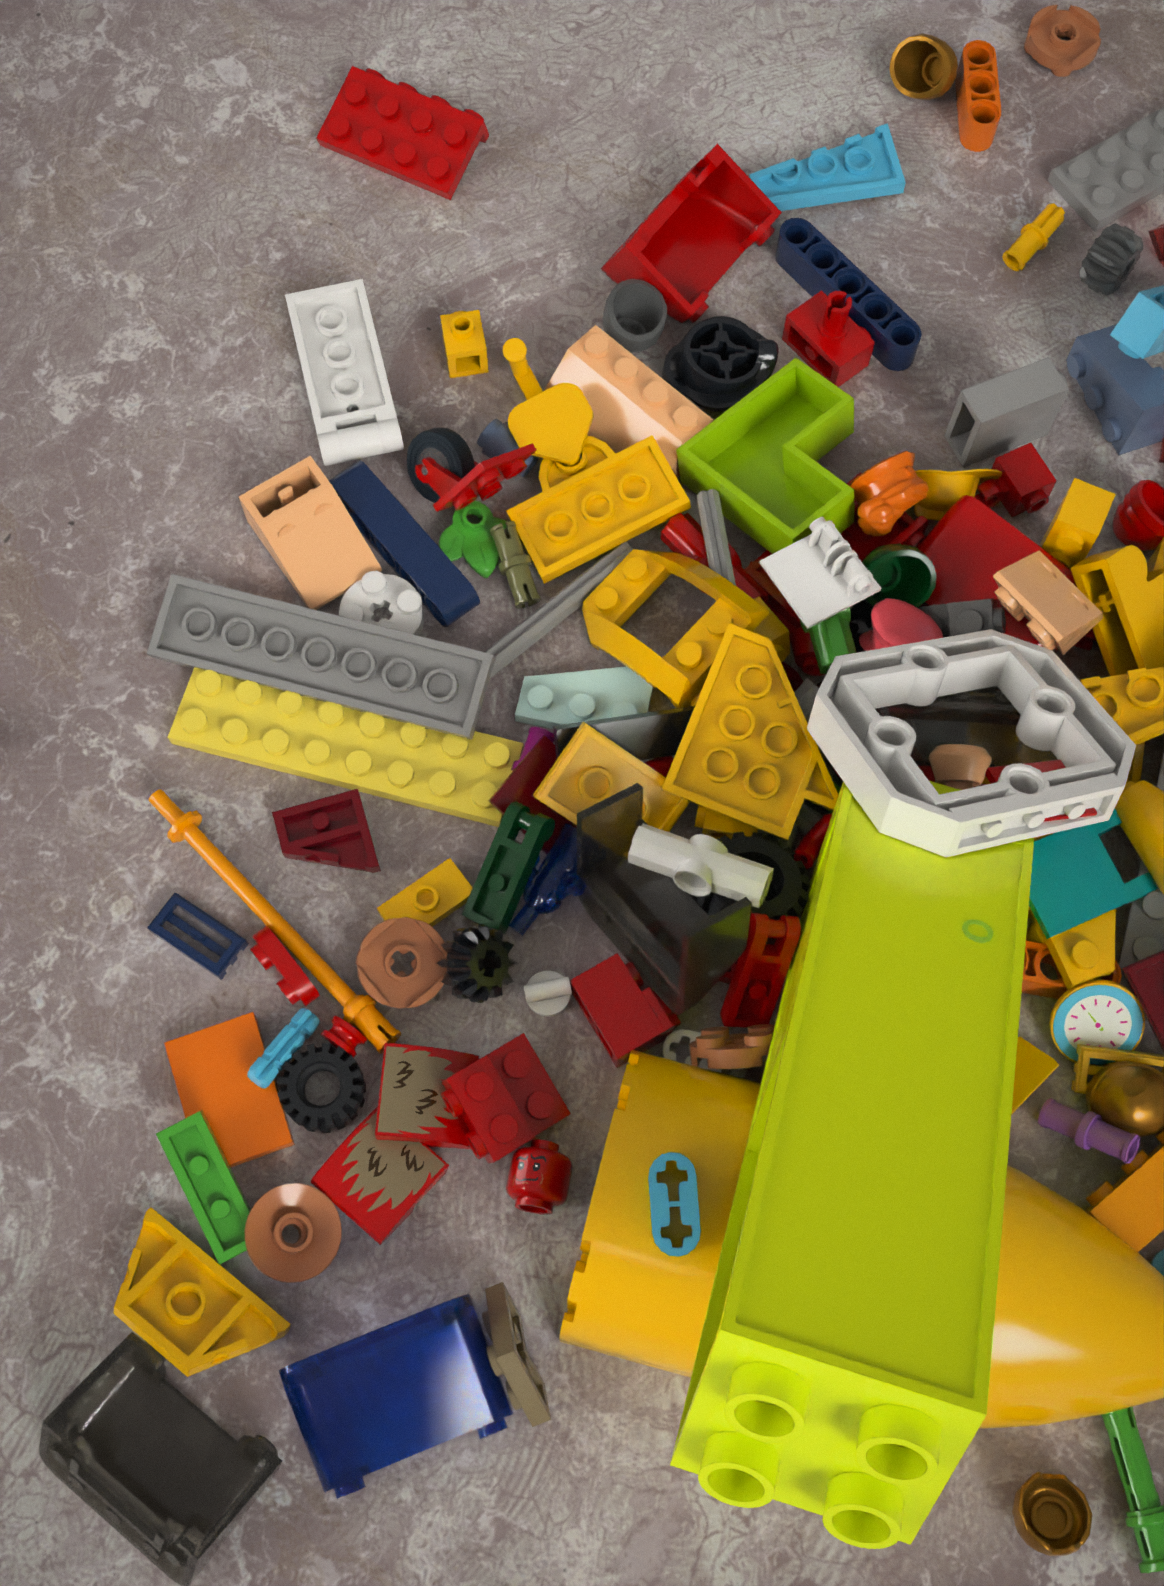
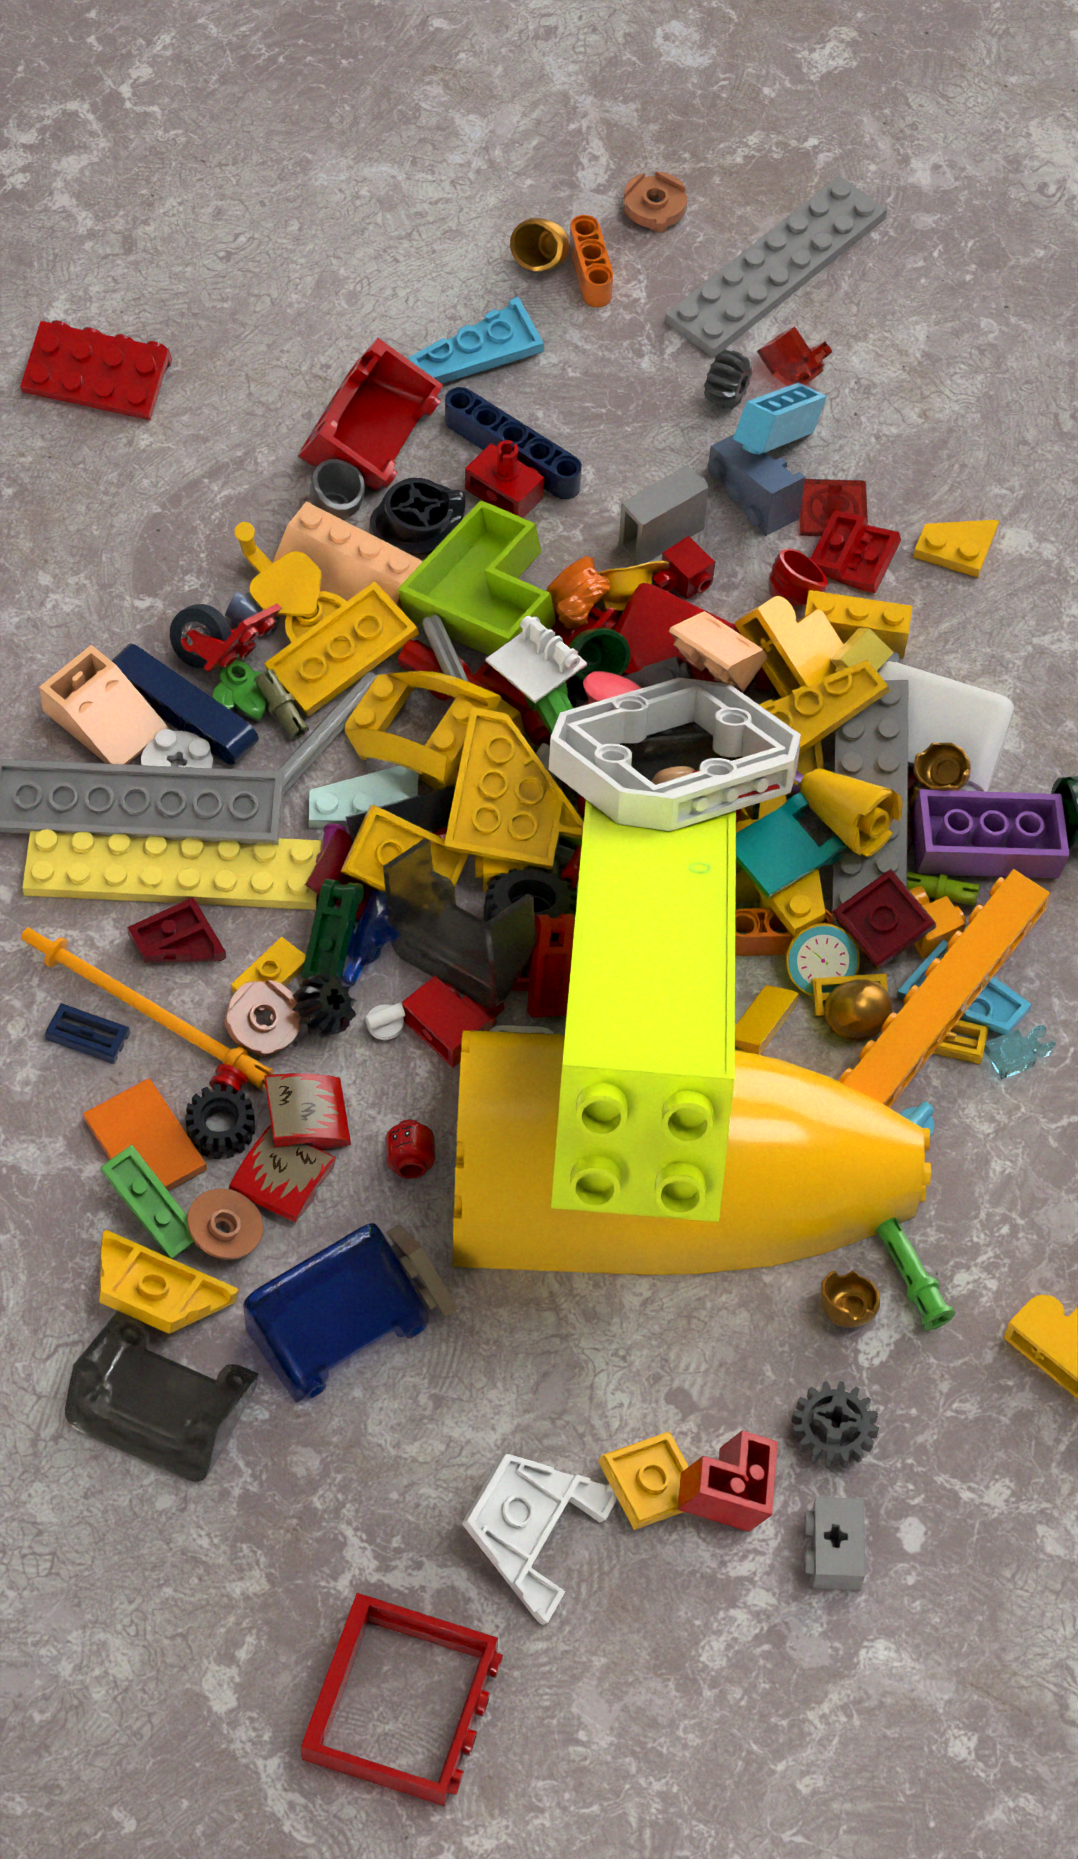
camera: 15 degrees left, 10 degrees down
medium azure axle [247,1008,320,1088] -> none
red plate [250,925,321,1007] -> none
white hinge [285,279,404,466] -> none
yellow brick [440,310,489,378] -> none
red plate [441,1033,571,1164] -> none
white piece [628,823,774,908] -> none
medium azure beam [648,1152,701,1257] -> none
nougat plate [689,1024,775,1069] -> none
yellow axle [1002,203,1065,271] -> none
medium lavender pin [1038,1098,1140,1164] -> none
yellow brick [1039,478,1116,570] -> none

